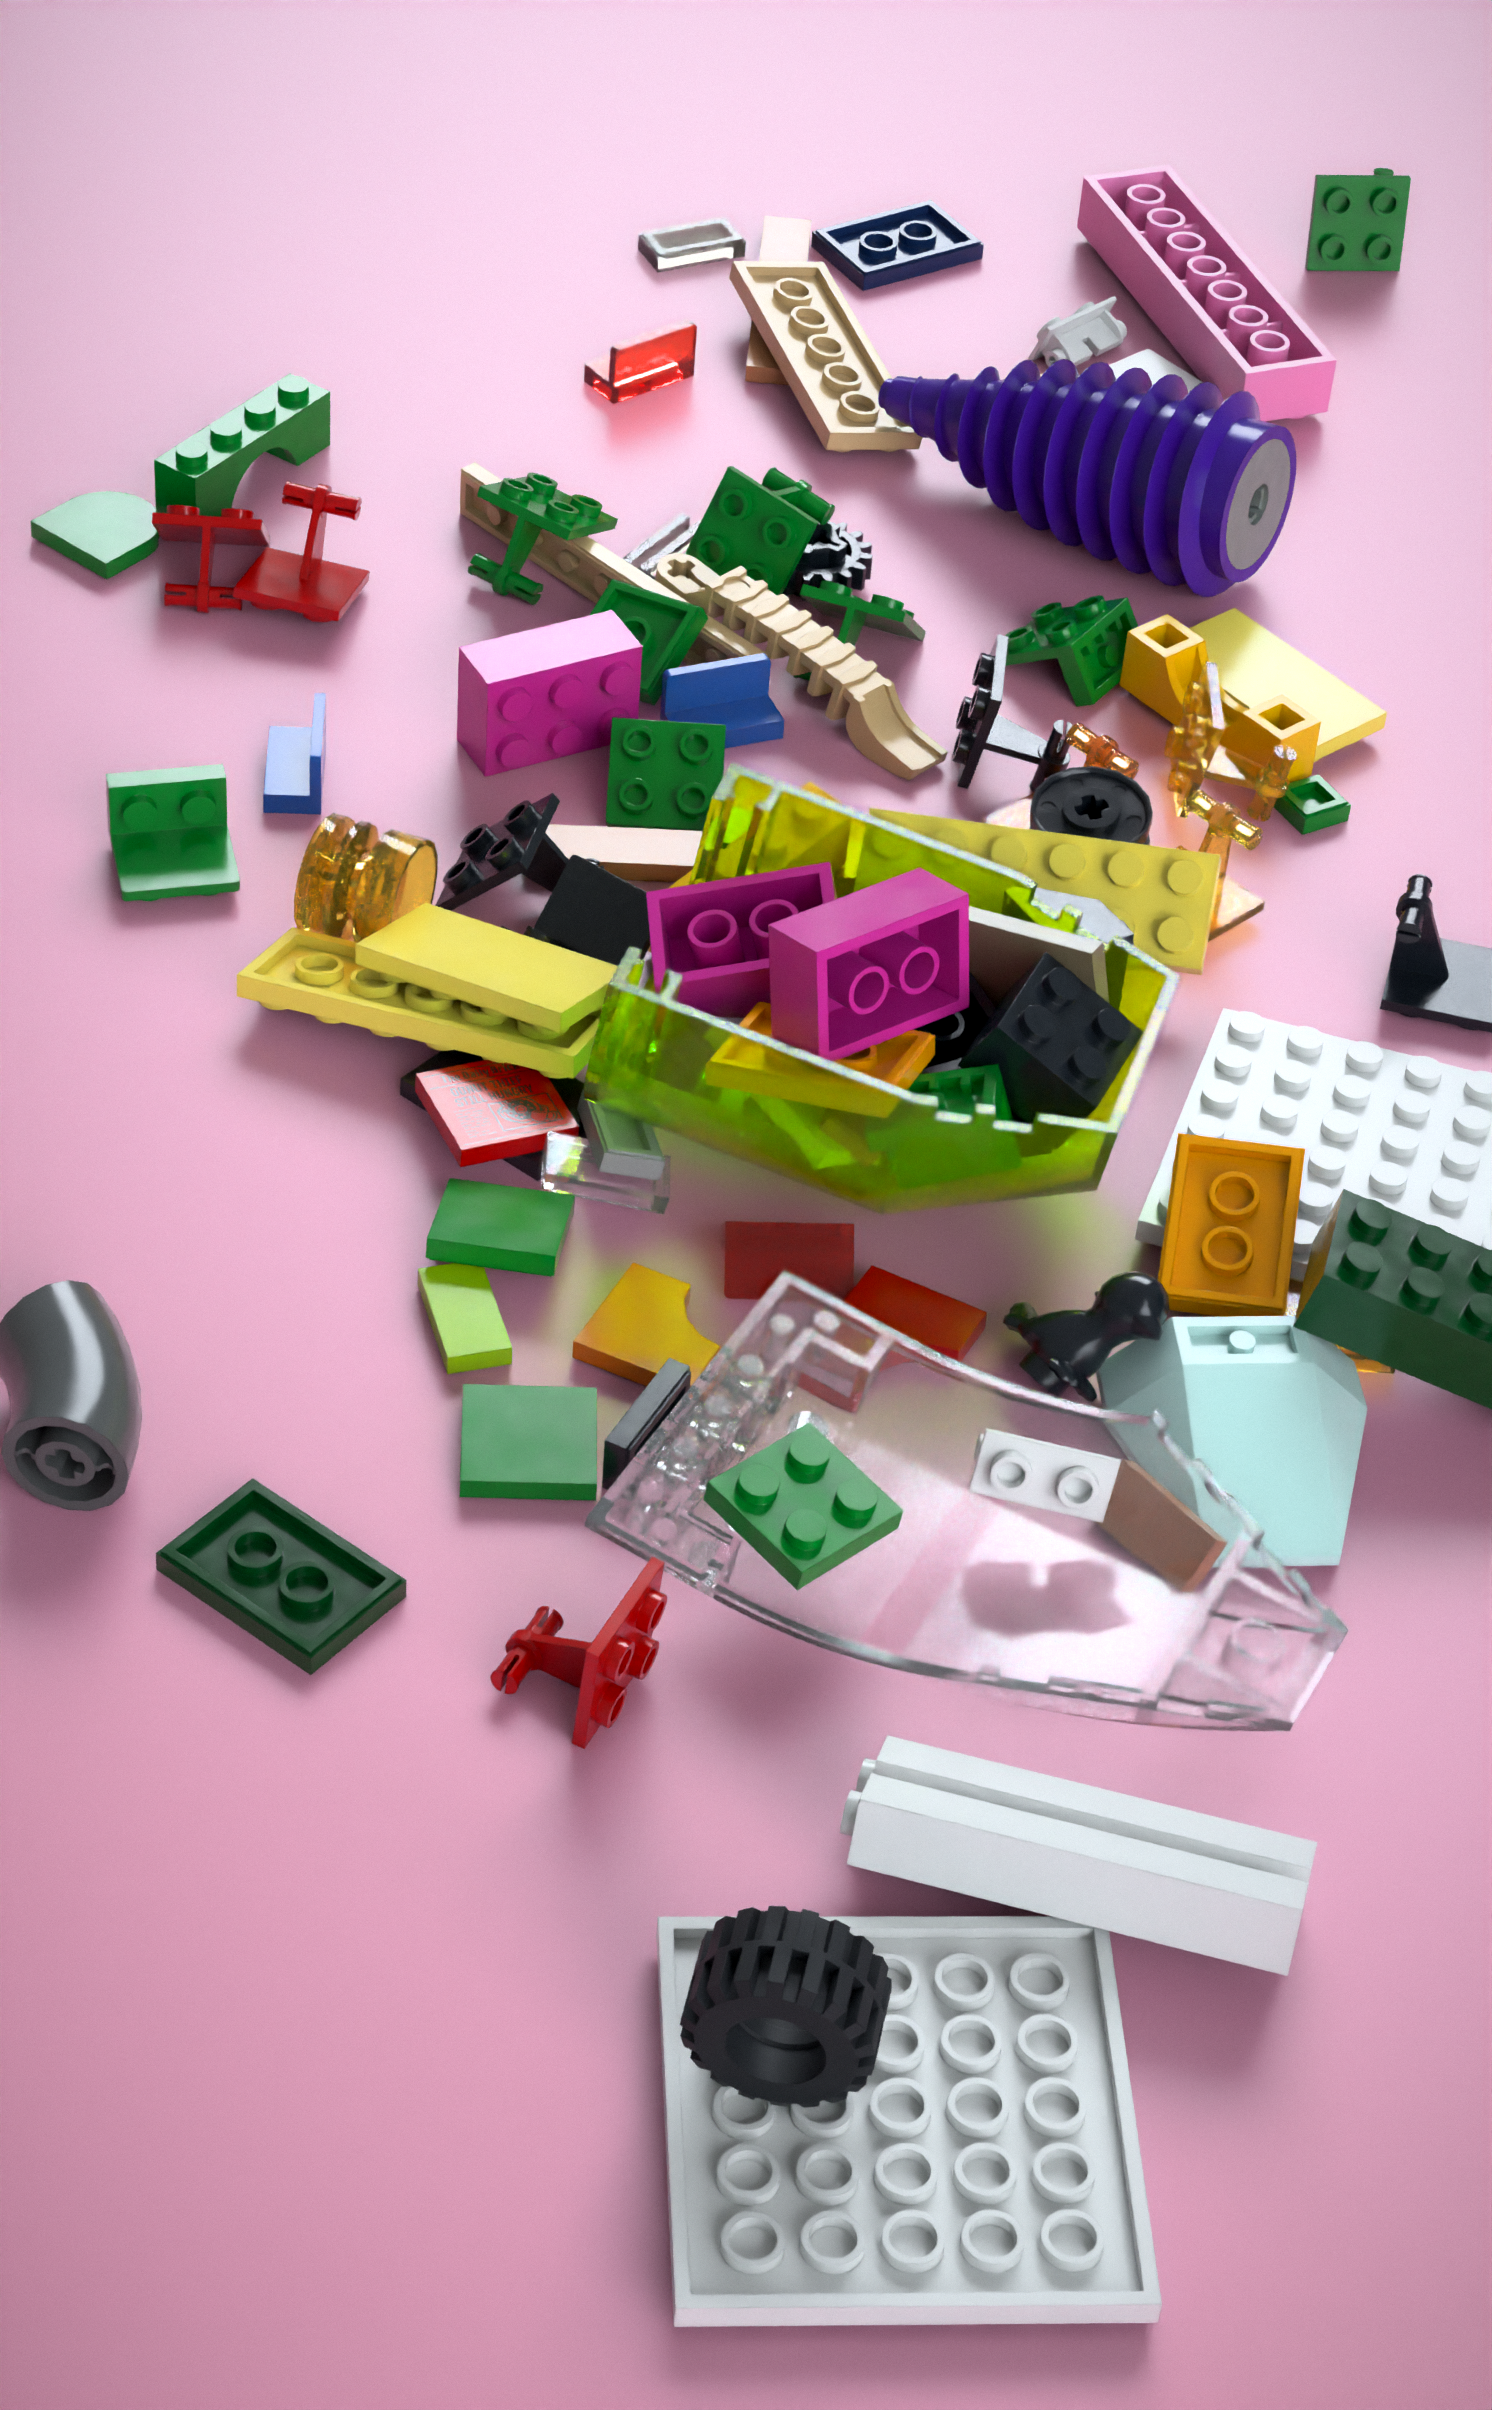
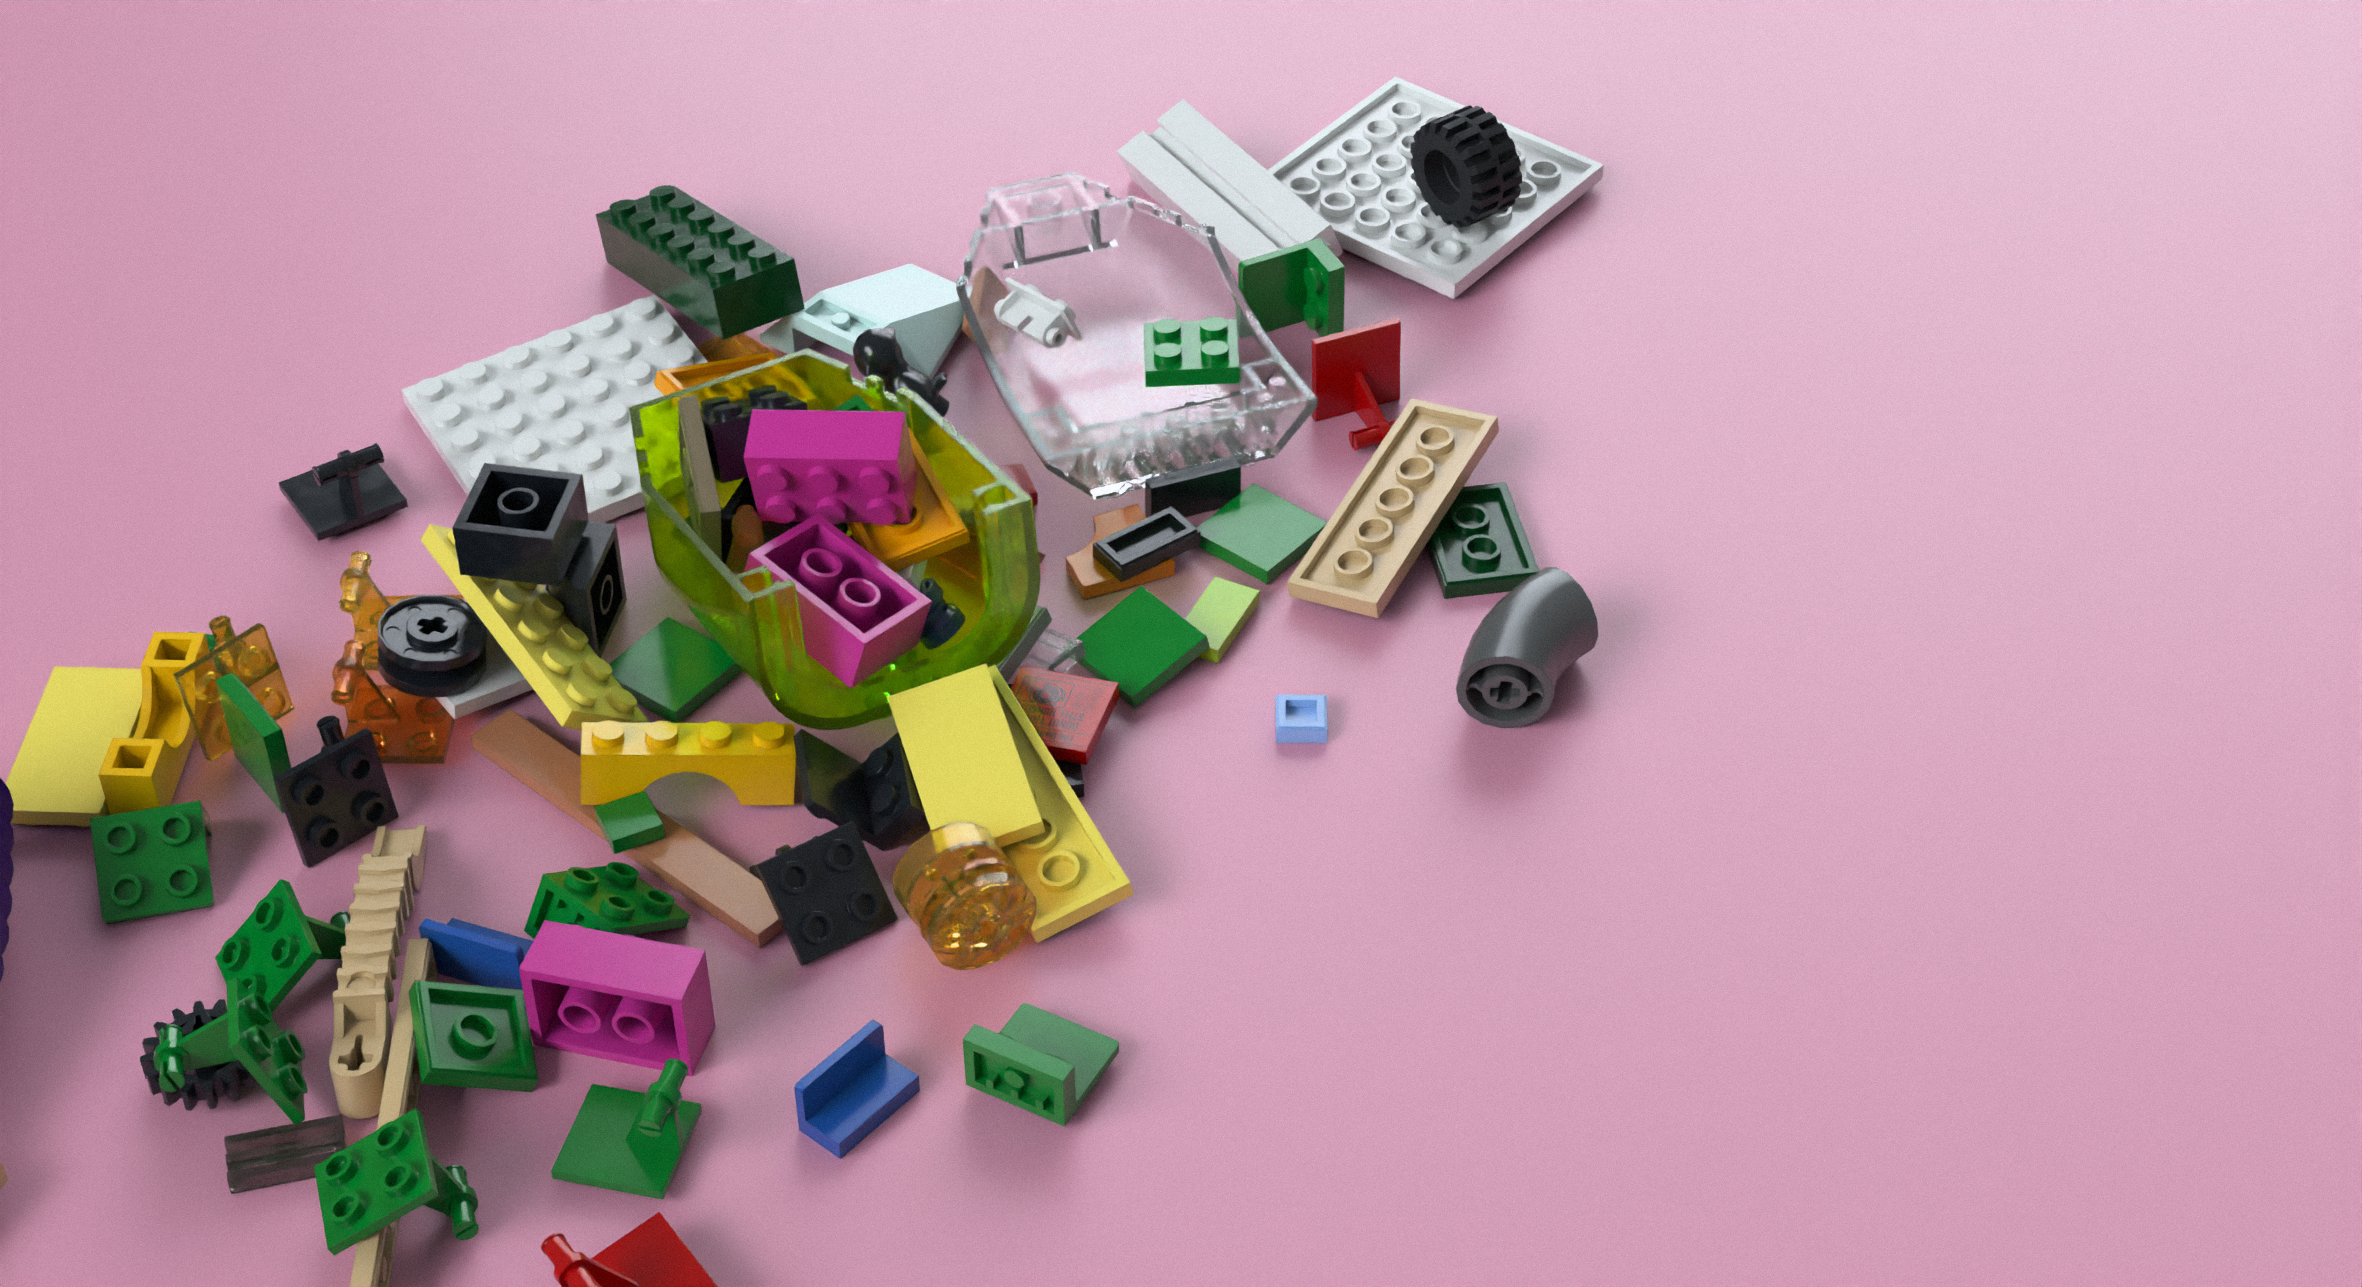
camera: 135 degrees left, 0 degrees up
none -> green tile [215,673,291,813]
none -> black brick [452,463,589,586]
none -> green plate [551,1058,702,1200]
none -> black tile [1093,506,1201,583]
none -> green bracket [1238,238,1345,339]
none -> light blue tile [1275,695,1328,743]
none -> tan plate [1287,398,1499,618]

